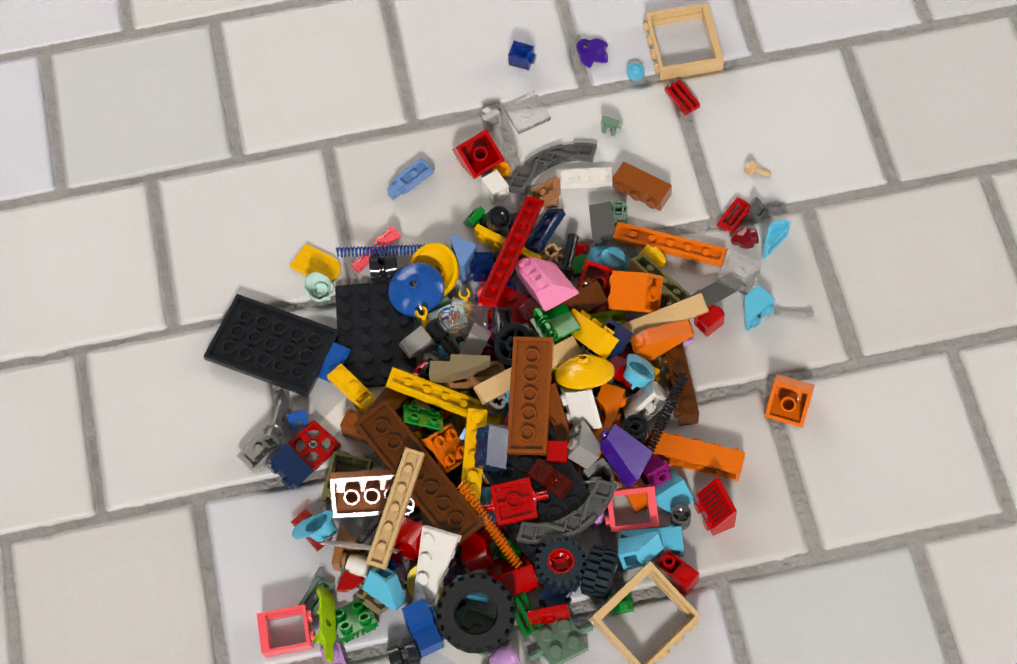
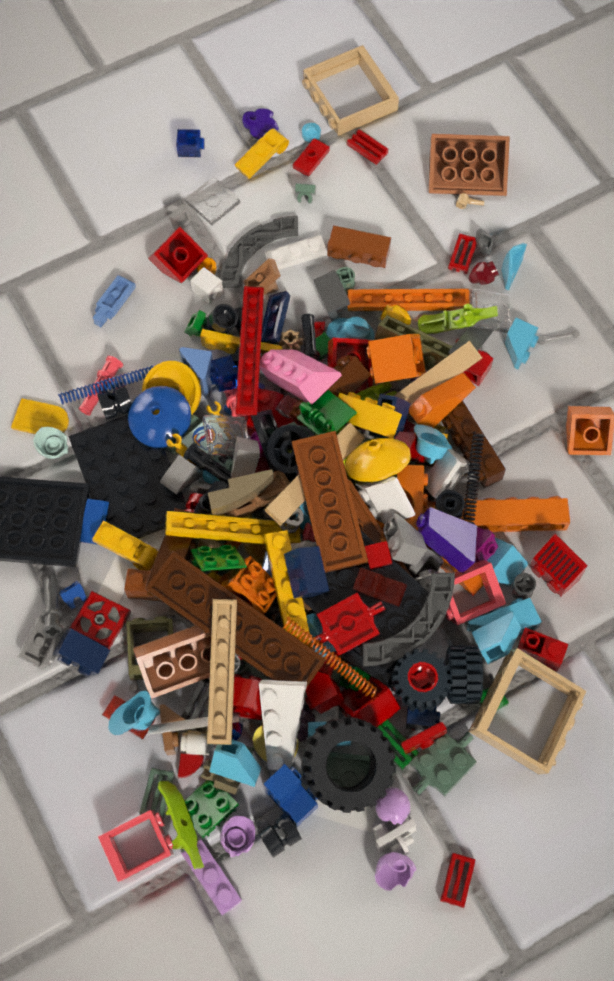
camera: 20 degrees left, 5 degrees up
none -> lavender hair [220,815,256,857]
none -> yellow plate [235,128,289,179]
none -> red plate [293,138,330,177]
none -> lime piece [418,304,498,334]
none -> nougat slope [429,134,510,196]

